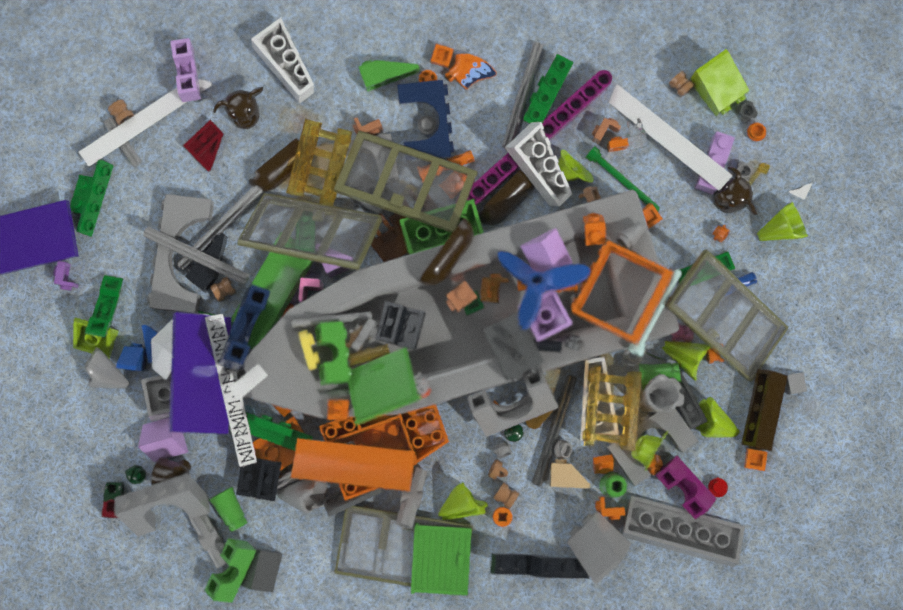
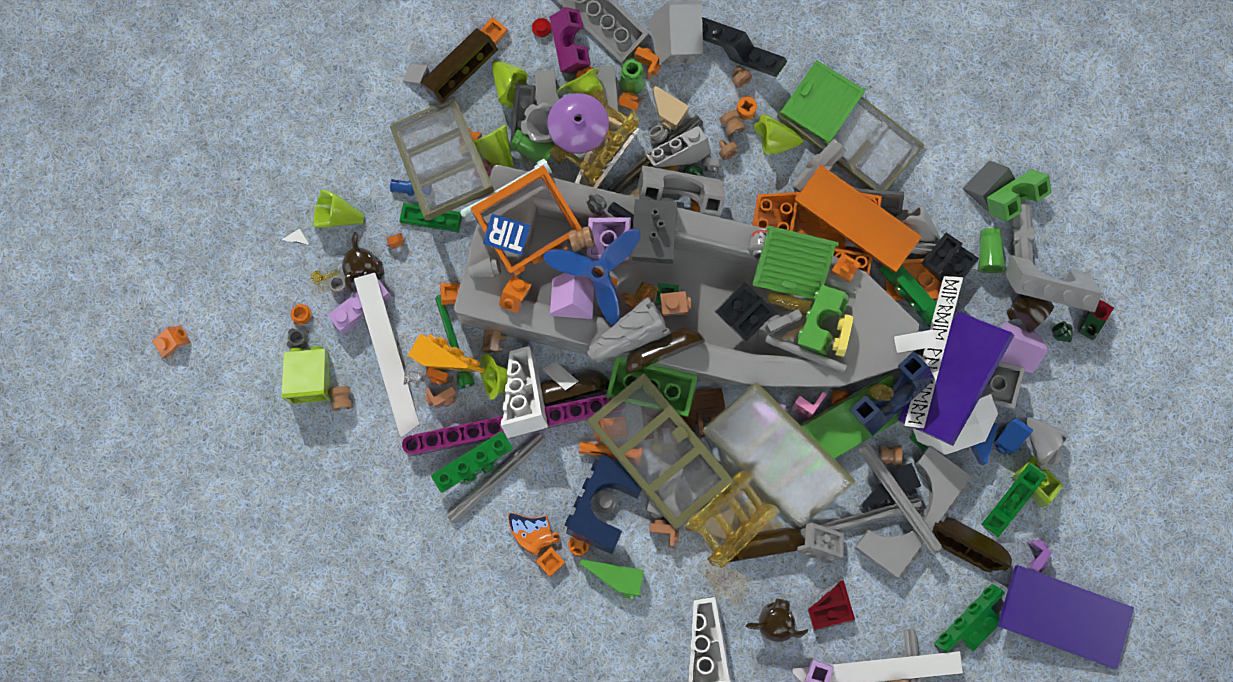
camera: 150 degrees left, 5 degrees down
none -> orange bracket [152,326,190,358]
none -> light orange slope [408,333,485,373]
none -> blue sticker [483,214,531,255]
none -> white sticker [542,362,579,390]
none -> medium lavender dish [547,93,609,154]
none -> medium nougat wheel [569,226,595,252]
none -> light grey cone [587,297,671,363]
none -> light grey slope [645,126,711,168]
none -> medium nougat tile [732,66,752,88]
none -> light grey bracket [797,523,844,563]
none -> clear yellow pin [868,384,893,401]
none -> dark brown brick [932,517,1012,573]

